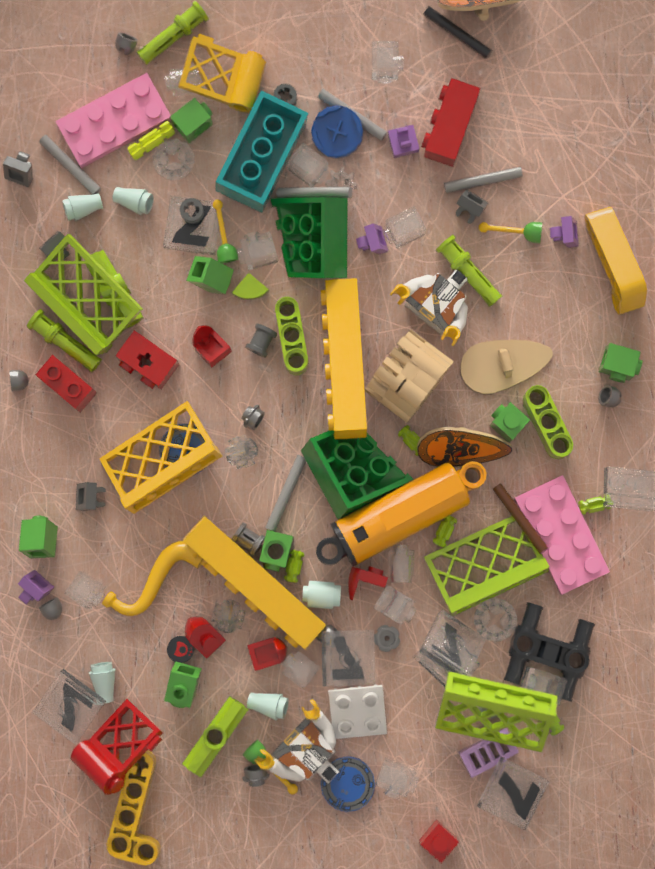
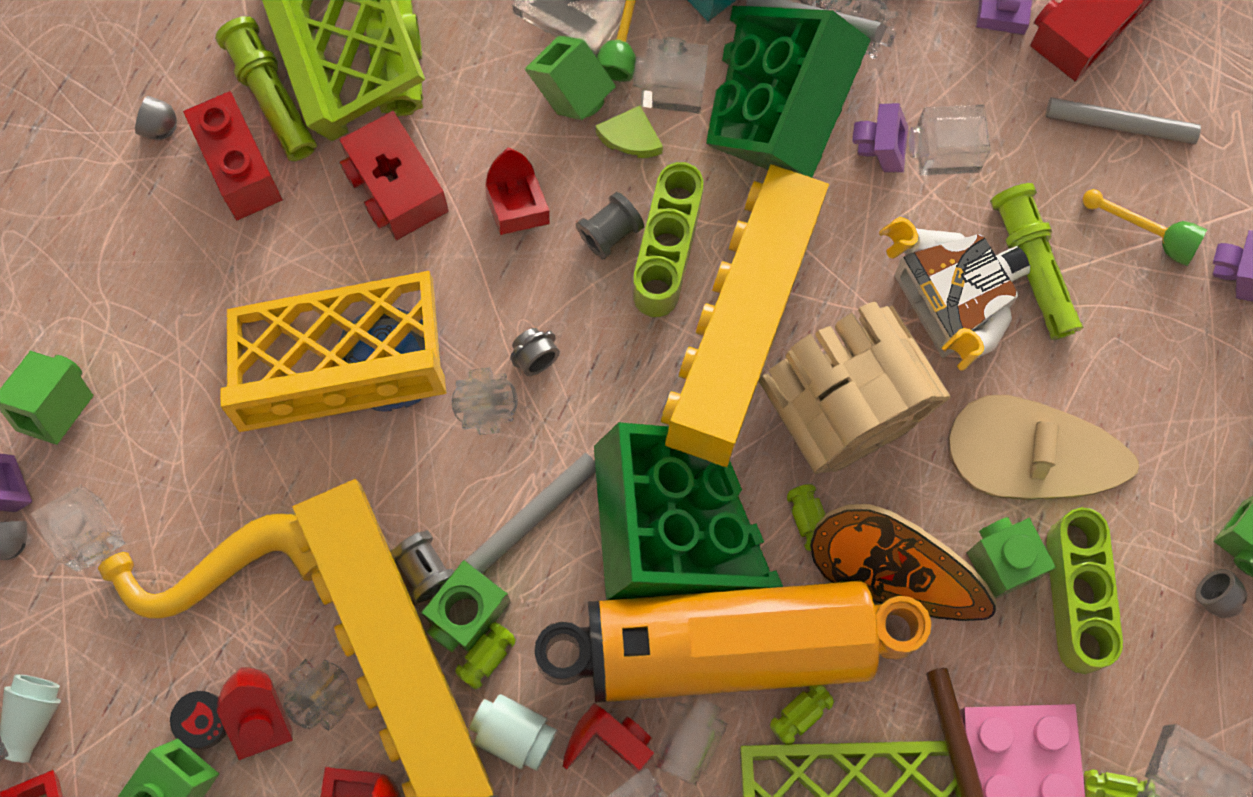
camera: 20 degrees right, 10 degrees down
dark grey tile [76,482,106,511] -> none
dark grey tile [456,189,488,224] -> none

